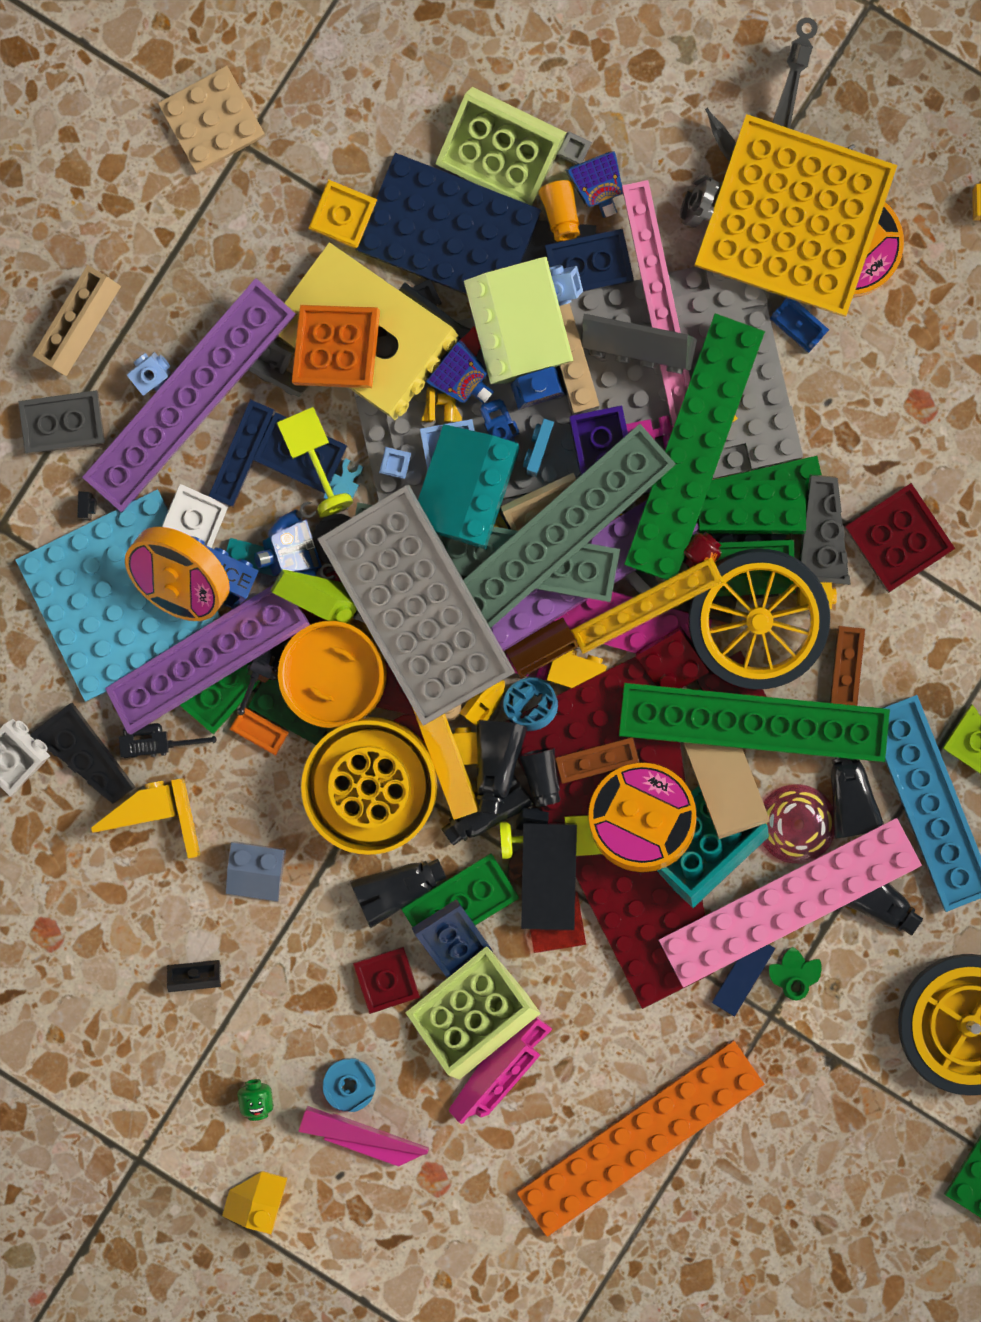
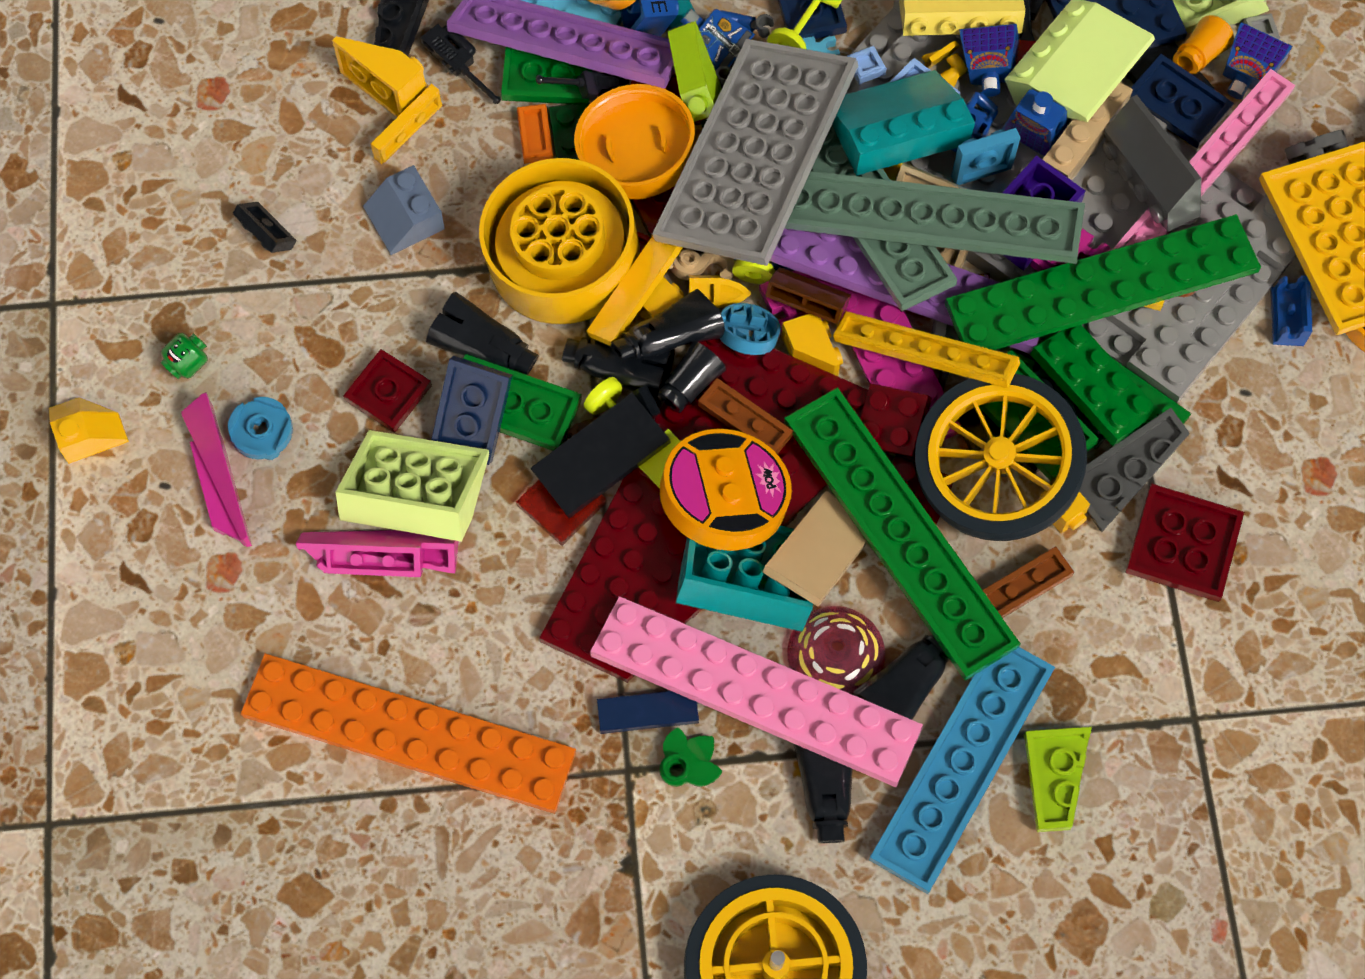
camera: 50 degrees right, 20 degrees down
light blue brick [549,265,583,306] -> none
dark red head [683,531,721,568] -> none

